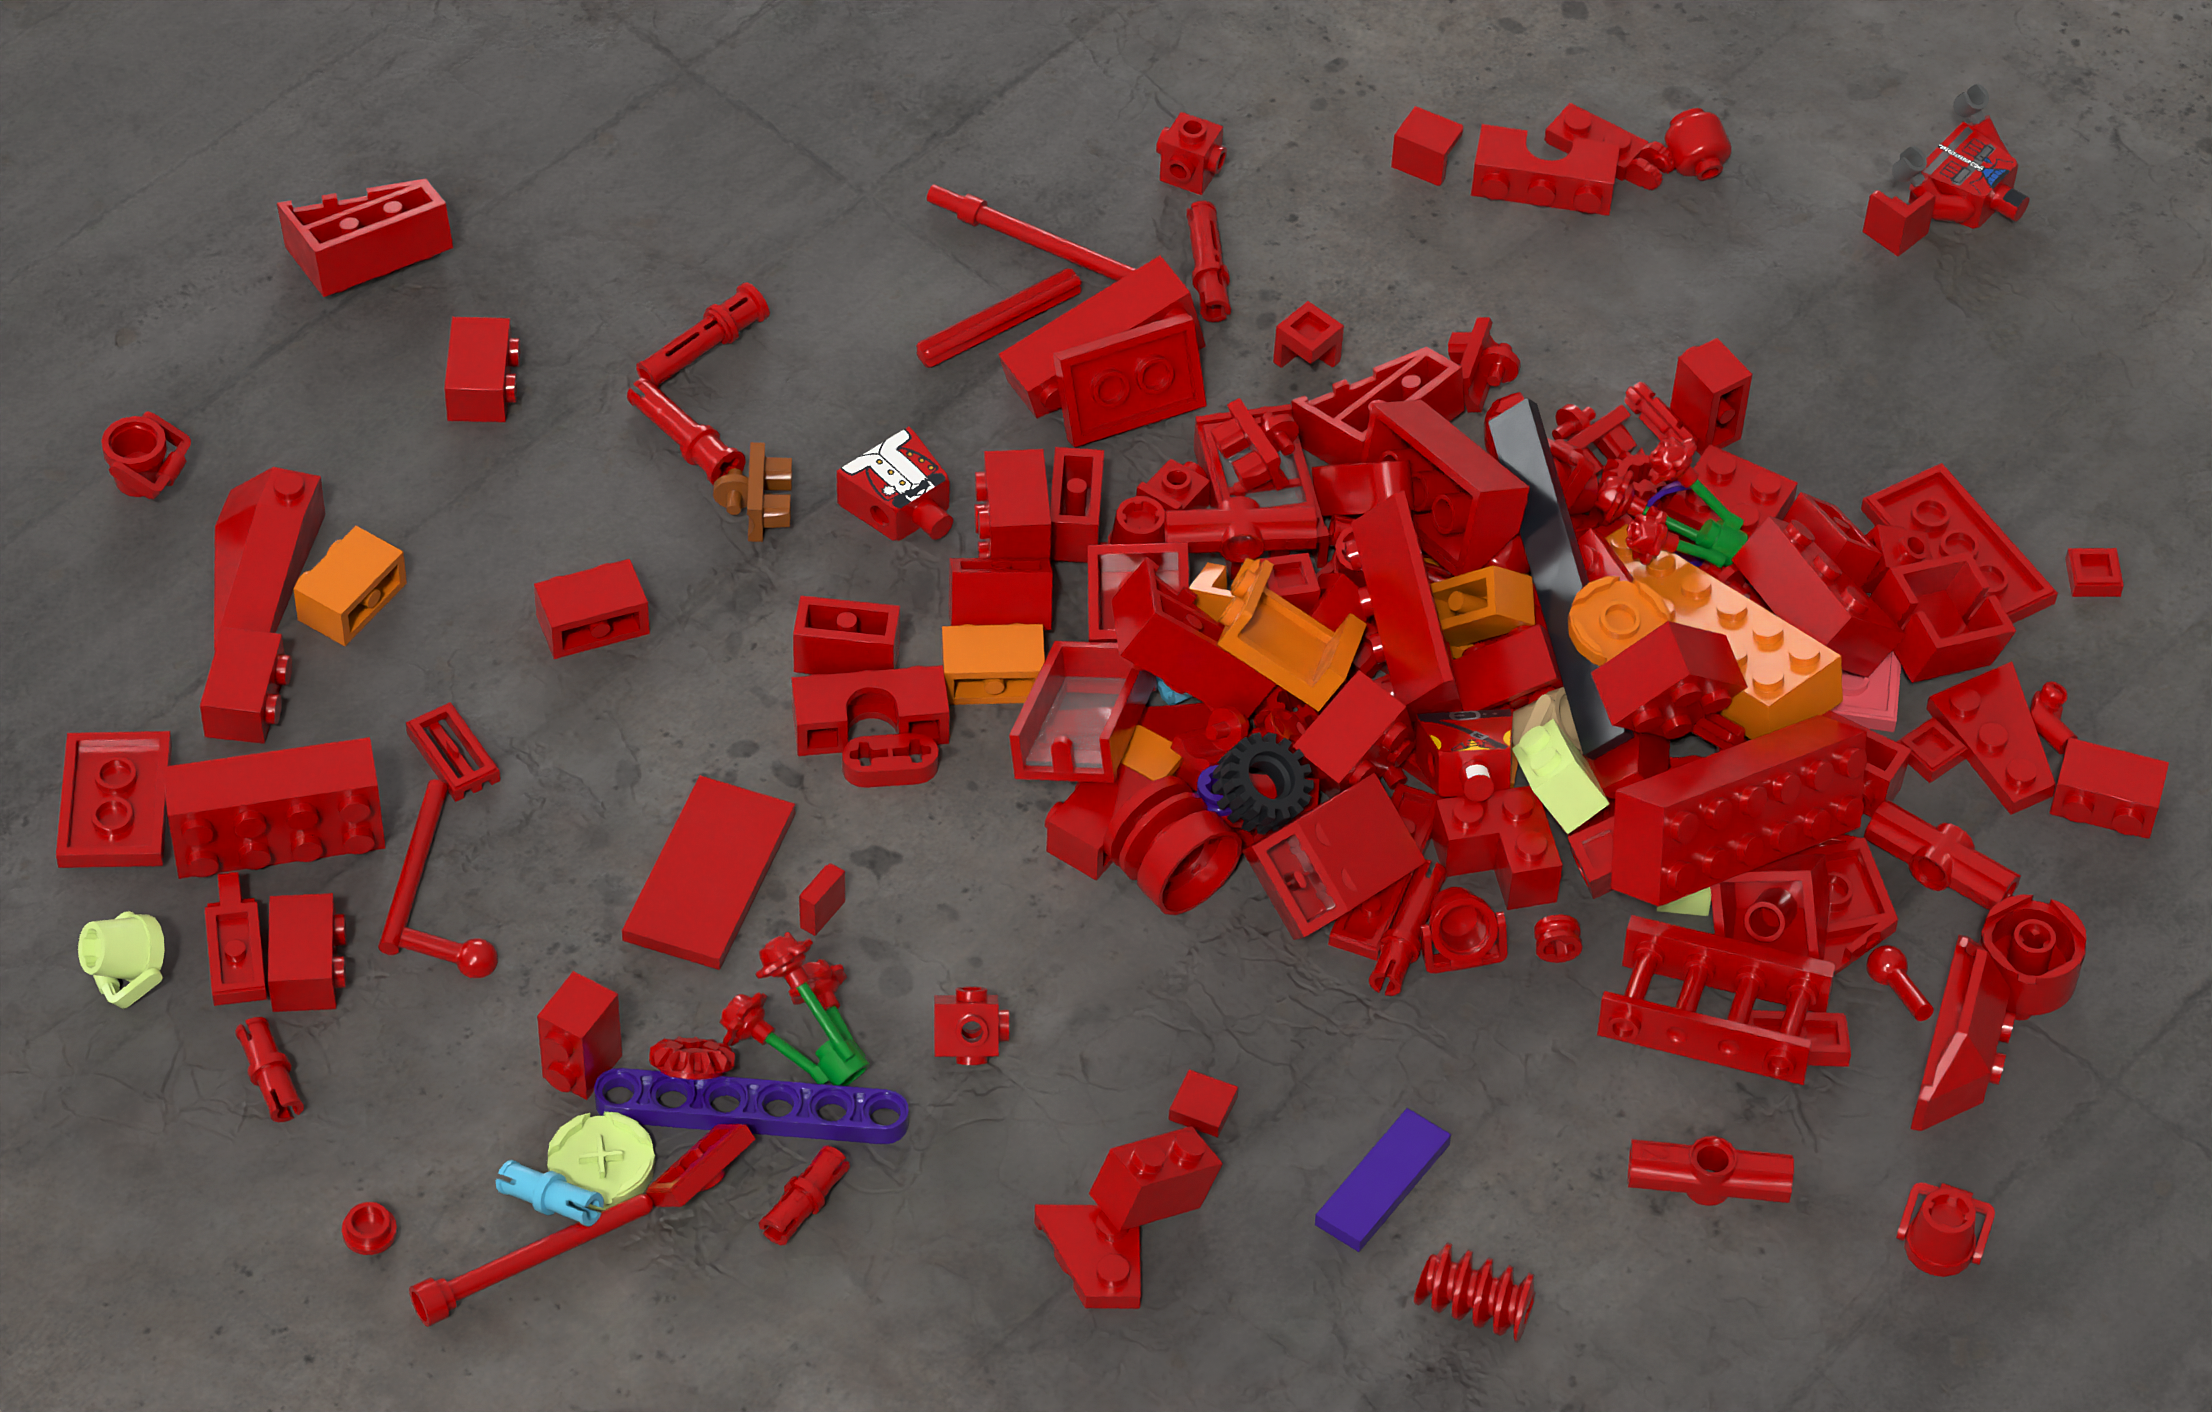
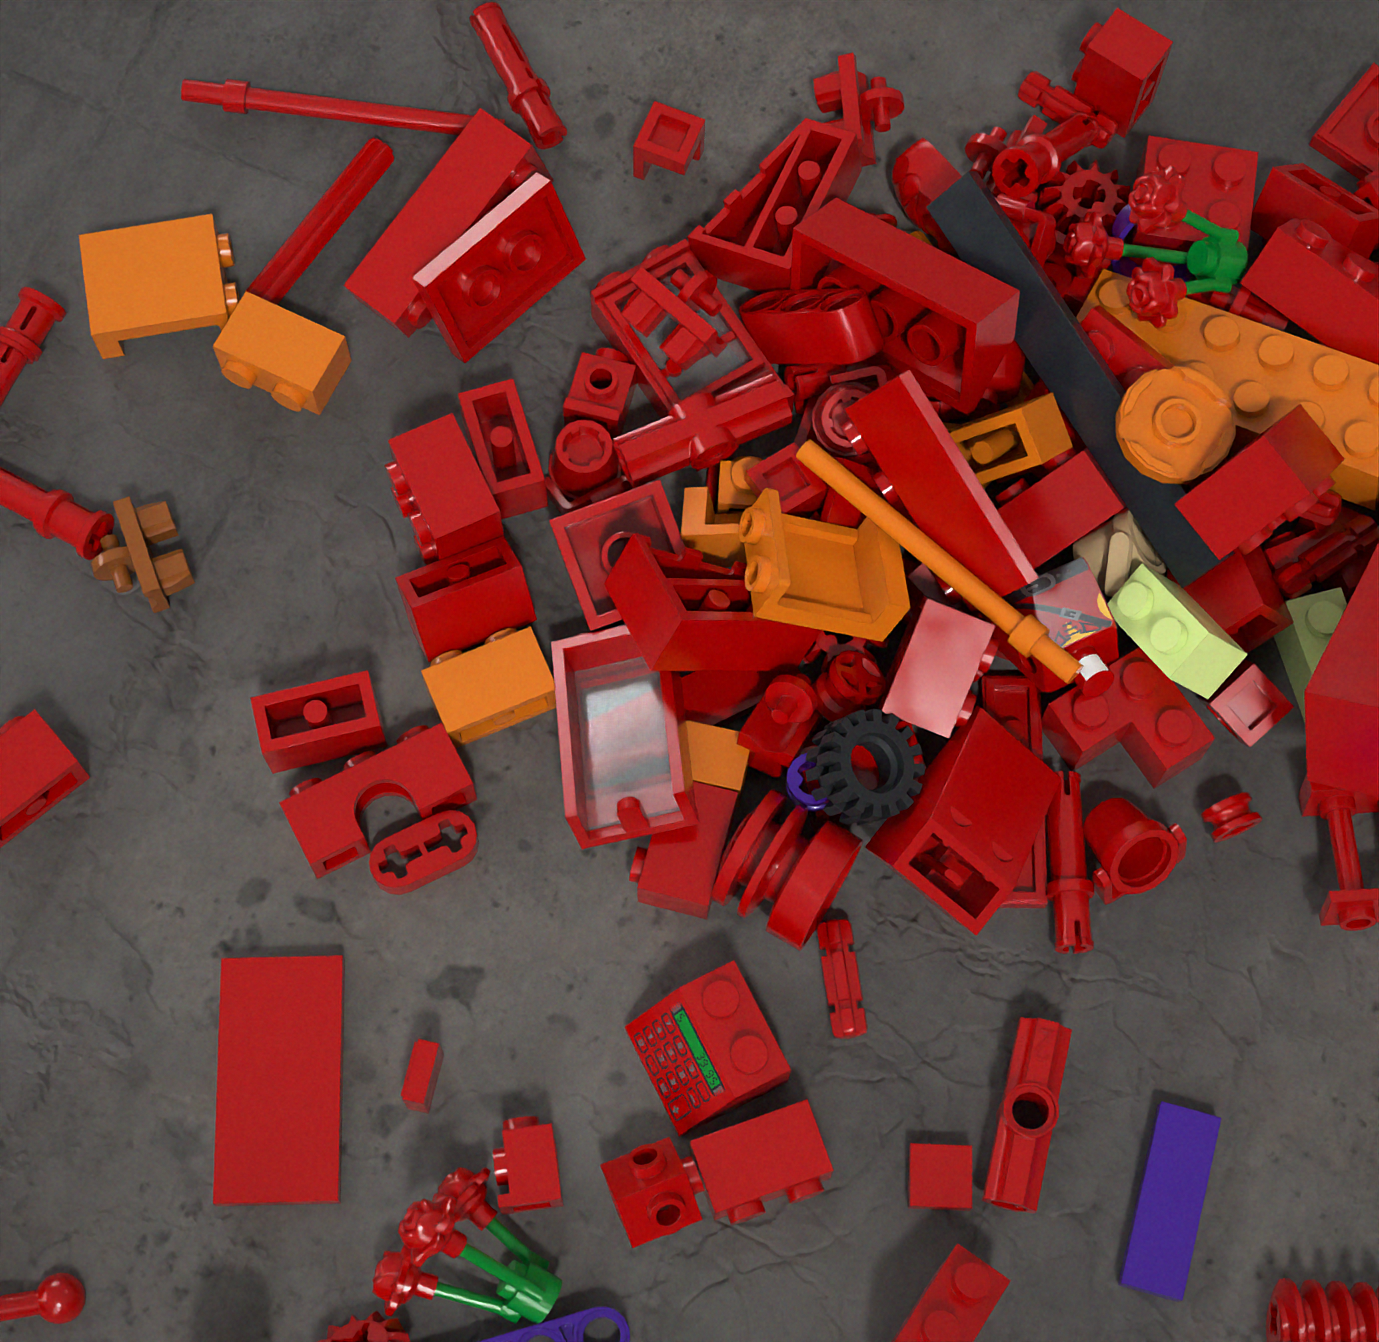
camera: 20 degrees left, 20 degrees up
red torso [837,426,953,541] -> none
none -> orange panel [79,214,240,359]
none -> orange brick [213,291,352,415]
none -> red brick [493,1116,564,1215]
none -> red slope [625,960,791,1138]
none -> red brick [689,1099,834,1225]
none -> orange bar [796,439,1083,684]
none -> red axle [816,919,868,1039]
none -> red piece [982,1017,1072,1214]
none -> red pin [992,112,1100,198]

